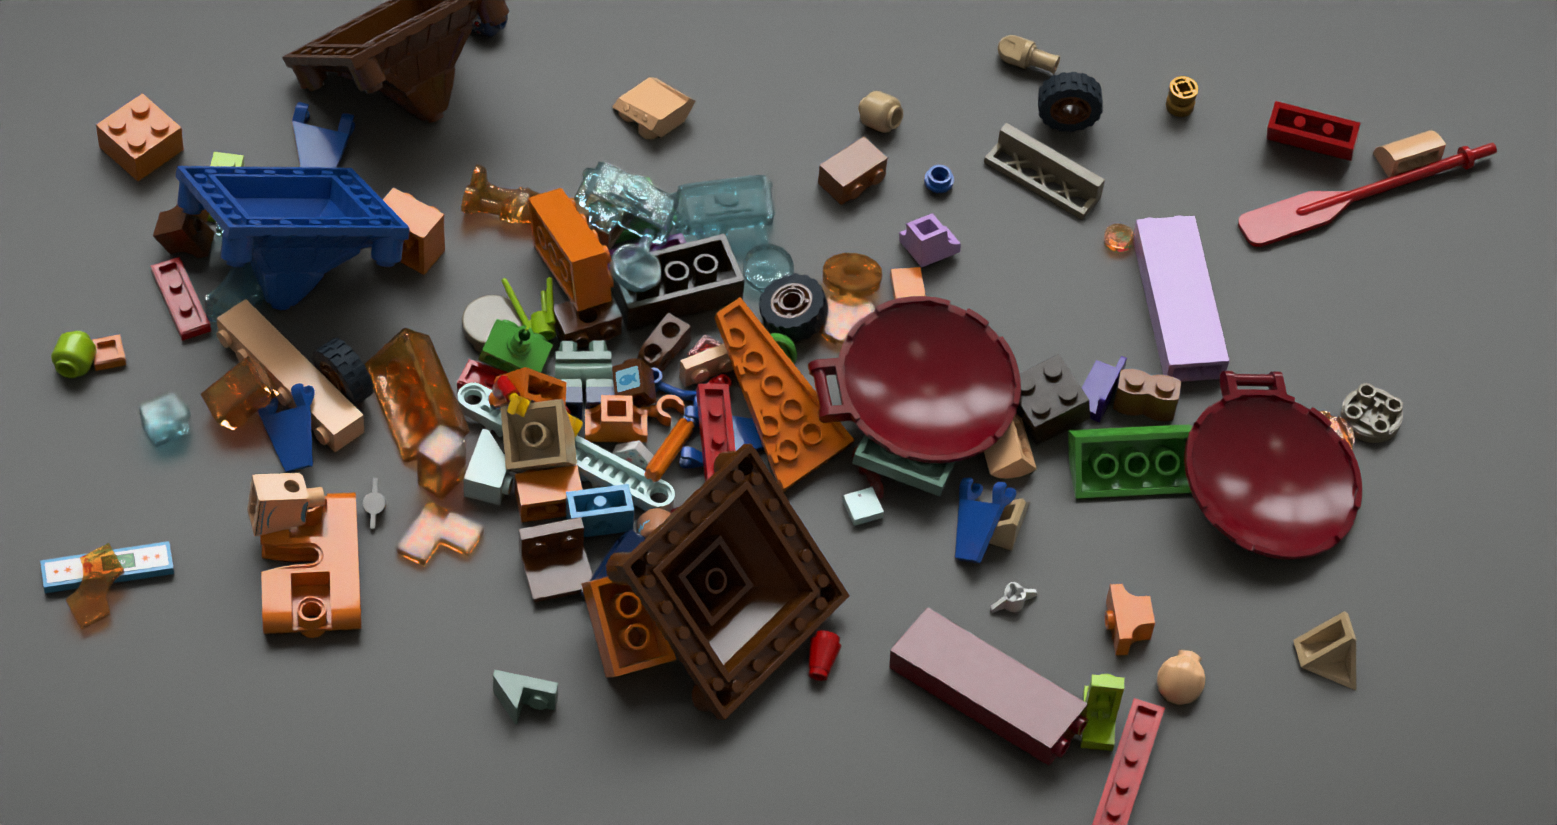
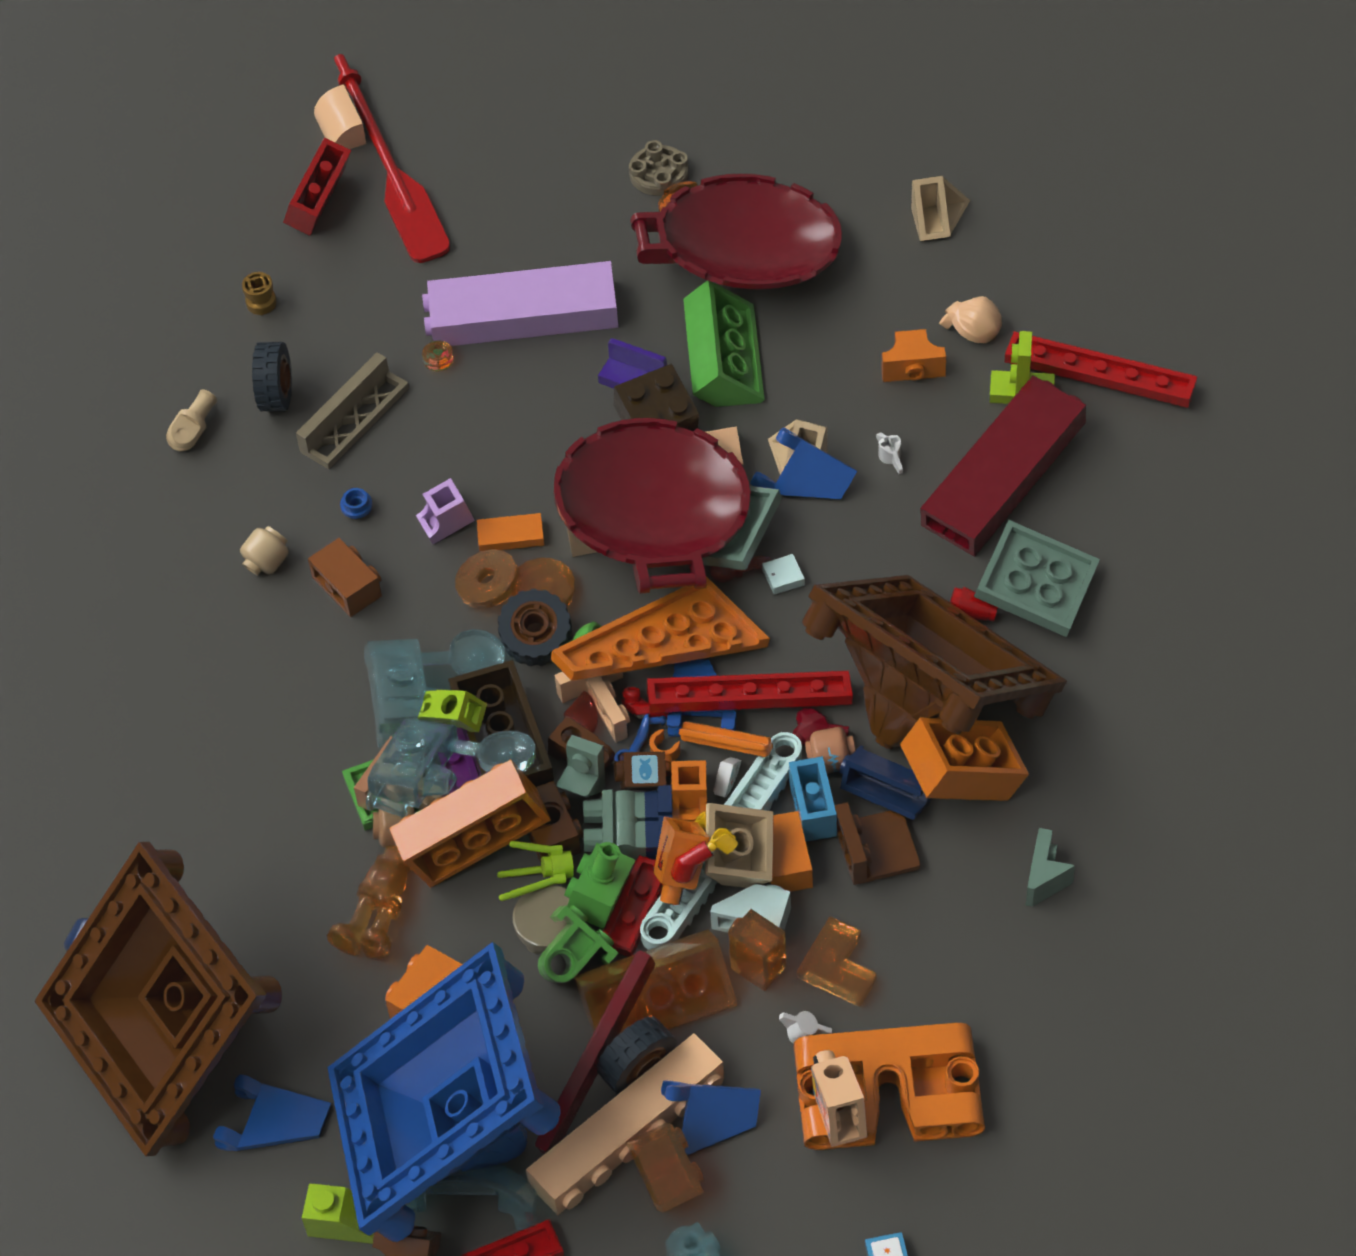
camera: 80 degrees left, 0 degrees up
light nougat slope [612,77,695,139] -> none
dark orange brick [1113,369,1181,421] -> none
none -> lime leg [418,690,487,732]
none -> dark red tile [535,950,656,1154]
none -> bright green pin [538,905,618,983]
none -> sand green slope [557,735,606,797]
none -> sand green plate [974,520,1100,637]

